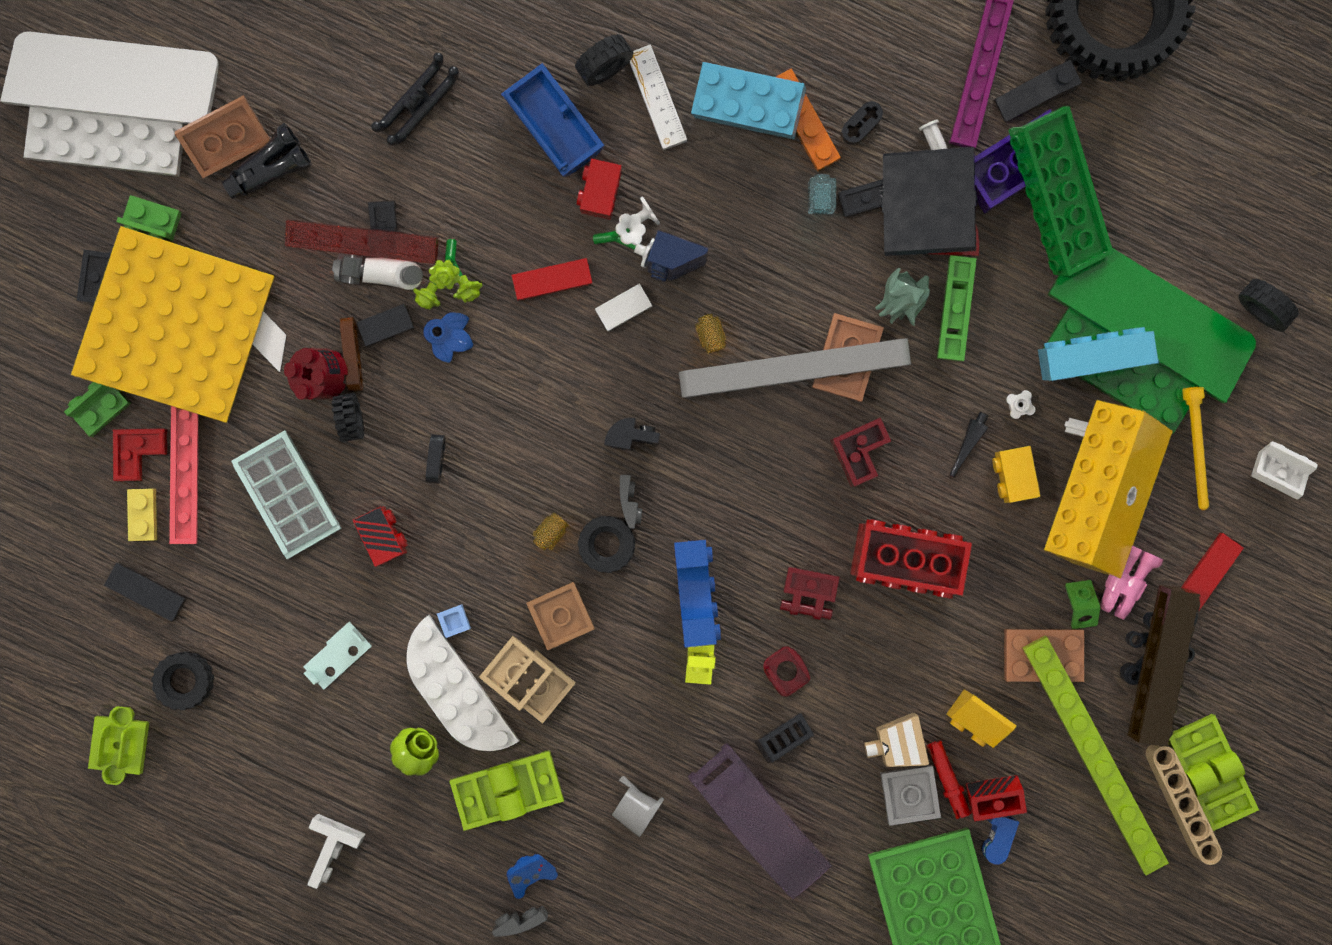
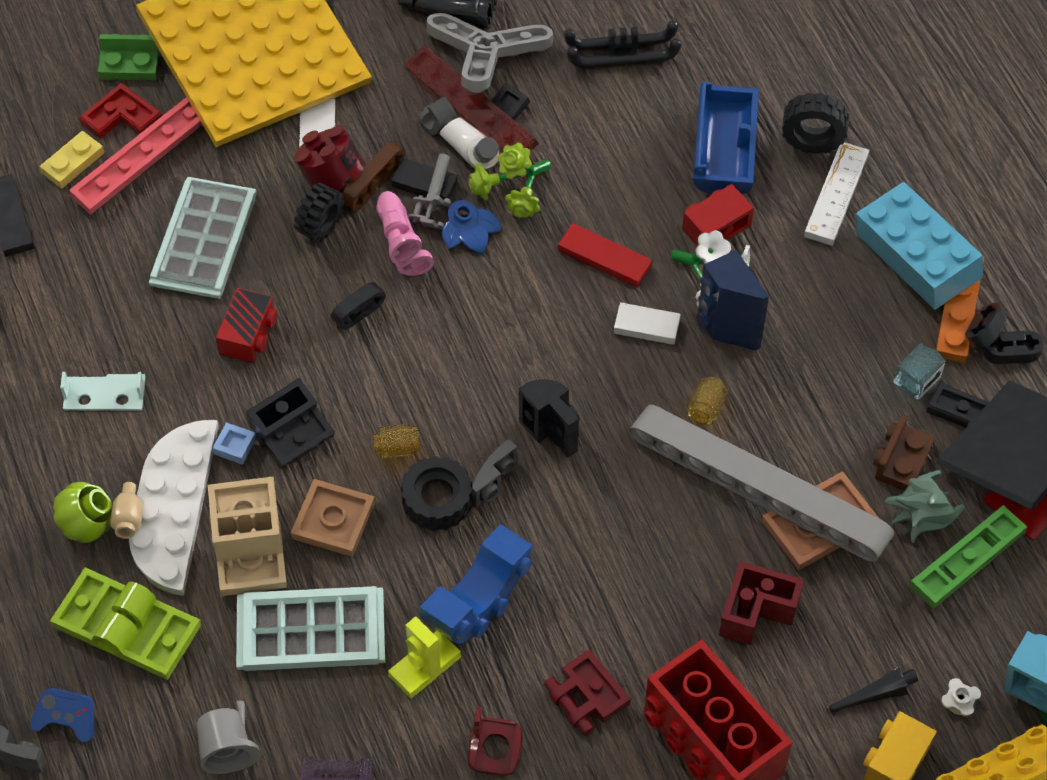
camera: 40 degrees right, 30 degrees down
none -> tan plant [110,482,143,539]
none -> light aqua piece [236,586,385,671]
none -> black brick [246,378,335,469]
none -> bright pink piece [376,191,434,276]
none -> light grey piece [408,154,451,230]
none -> light grey piece [426,13,553,93]
none -> reddish brown bracket [873,414,935,491]
none -> black beam [965,302,1007,350]

